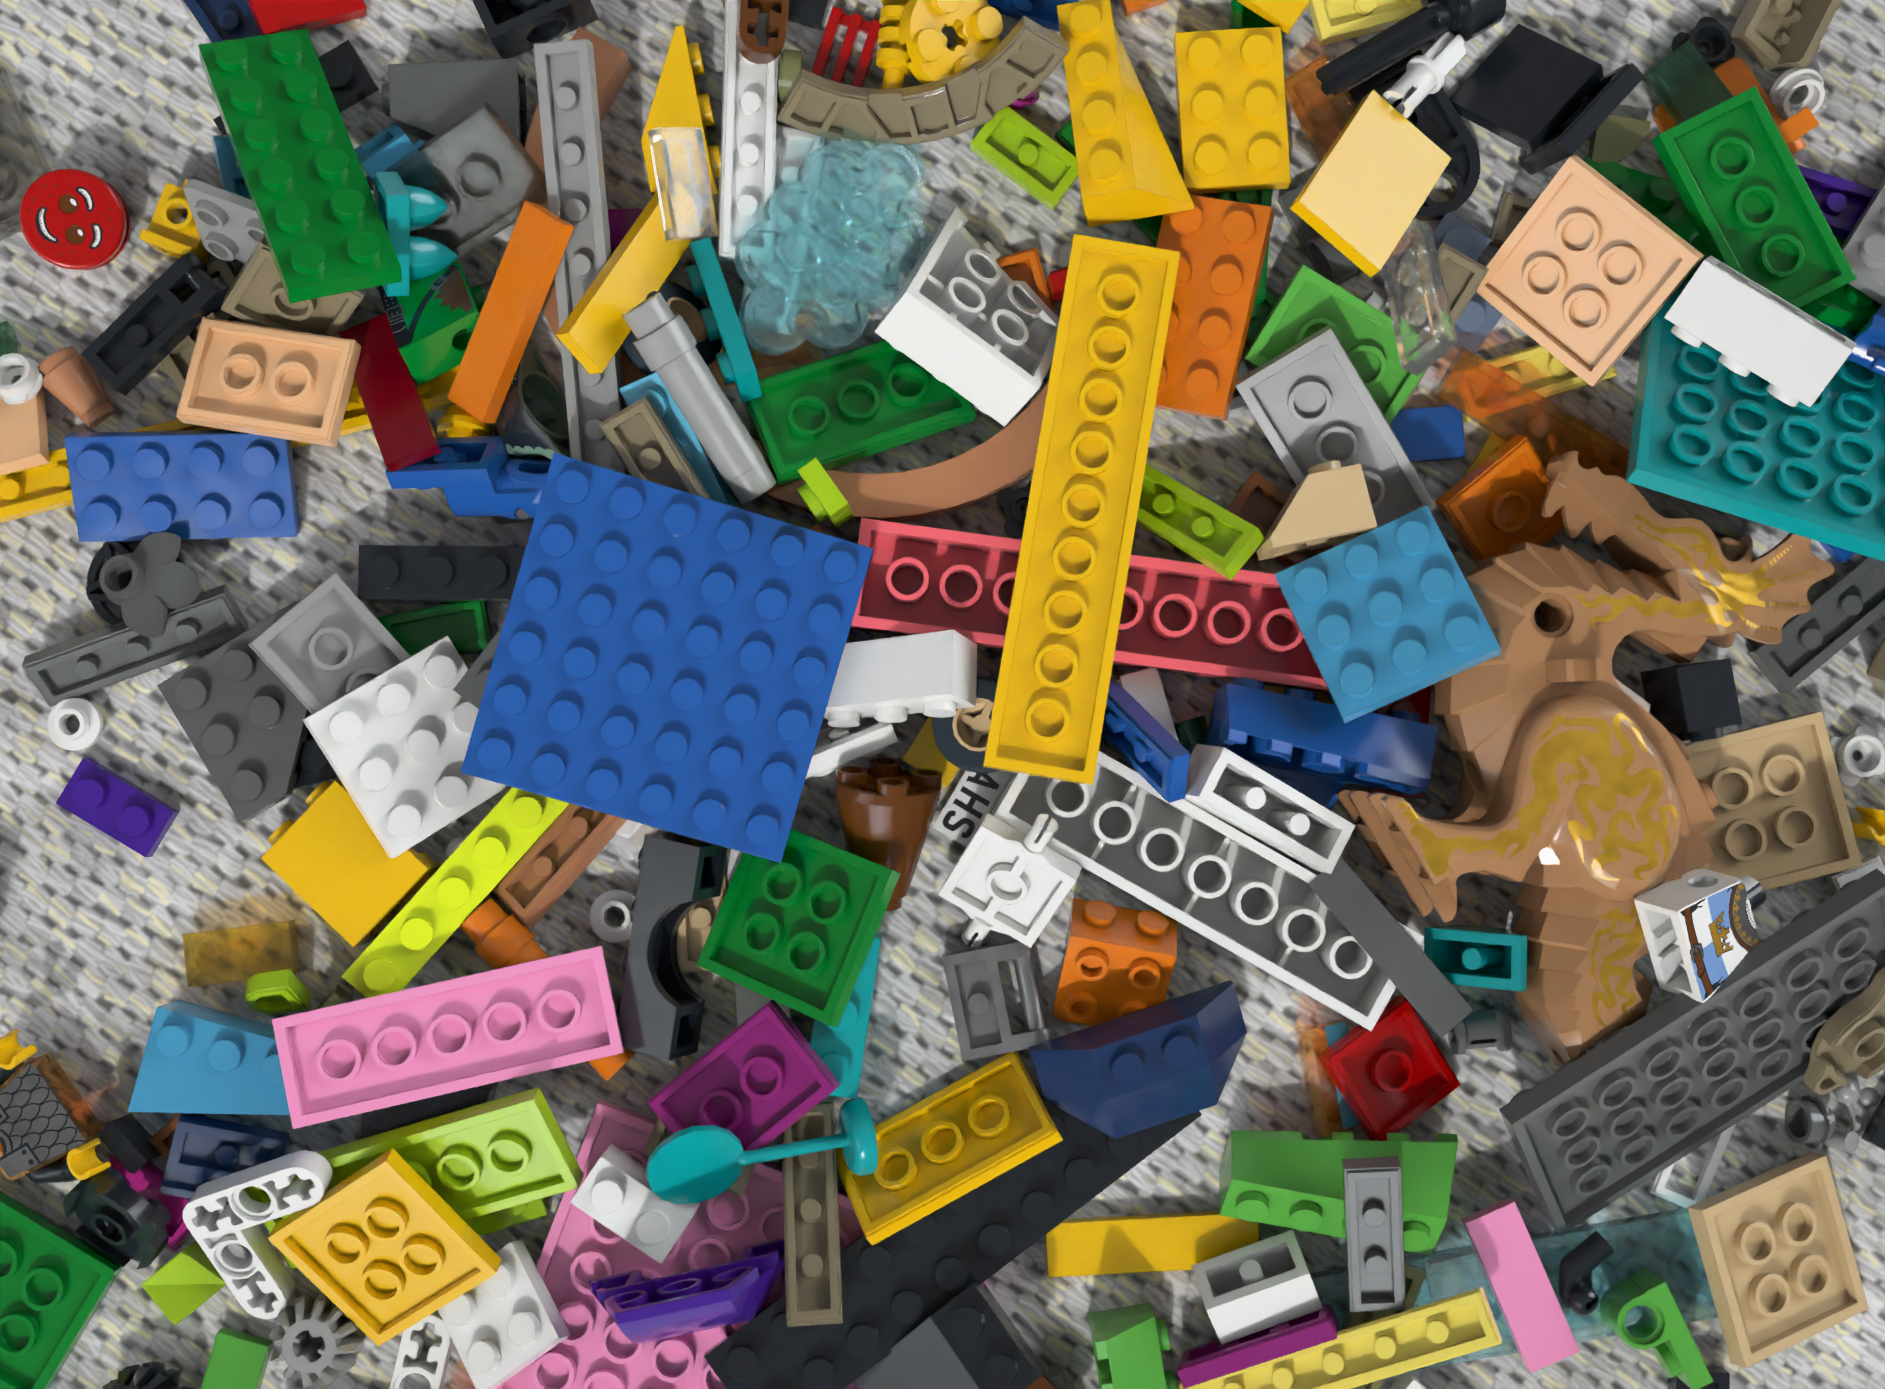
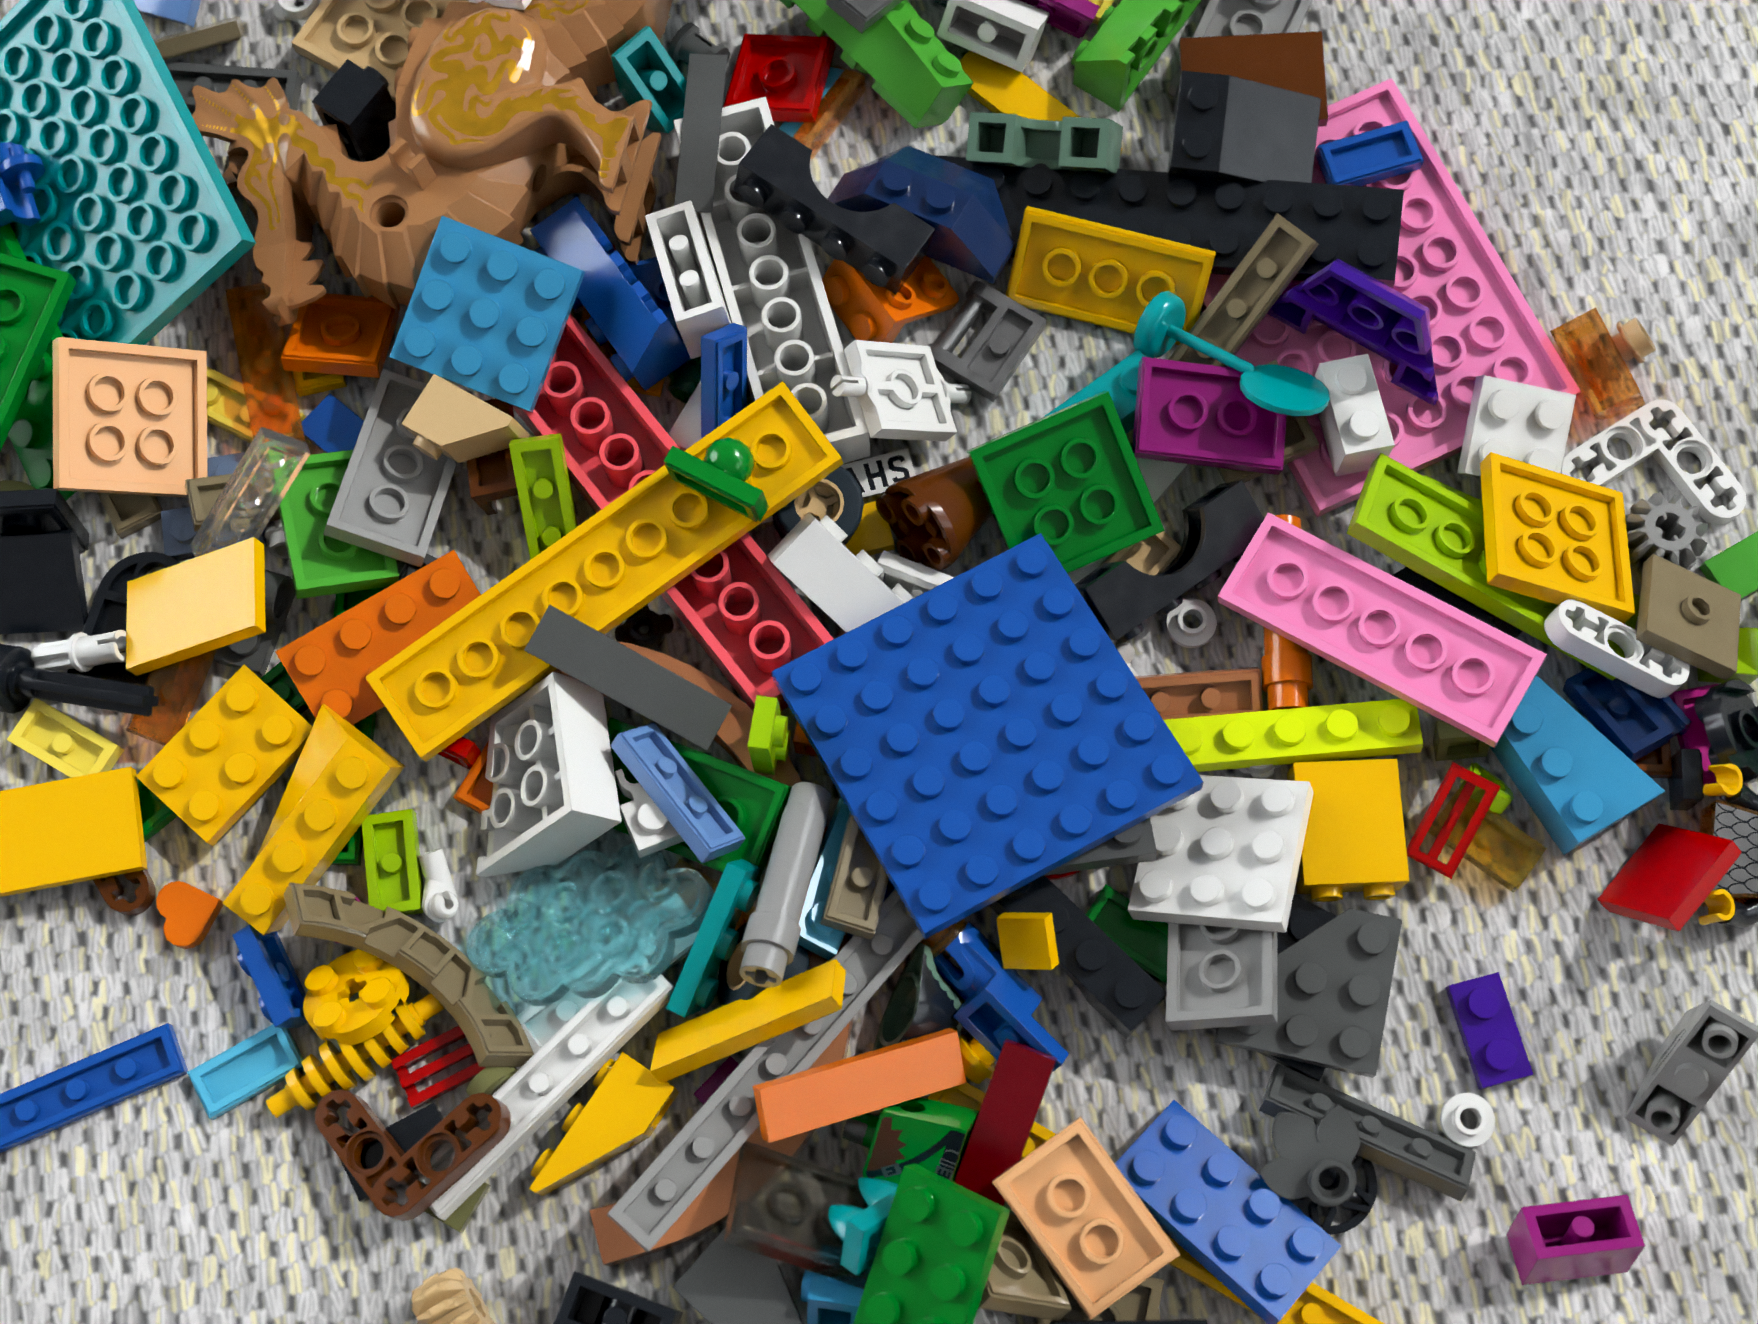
camera: 130 degrees left, 15 degrees down
clear tile [648,127,719,241] -> none
white brick [1664,255,1856,407] -> none
none -> white arm [418,848,459,923]
none -> dark grey tile [524,605,732,750]
none -> medium blue tile [610,722,746,863]
none -> white plate [615,769,684,858]
none -> green tile [664,437,769,522]
none -> black arch [733,124,935,294]
none -> sand green arch [966,112,1123,174]
none -> yellow tile [996,912,1059,970]
none -> red tile [1406,762,1501,879]
none -> red tile [1597,823,1742,932]
none -> dark tan plate [1636,554,1741,681]

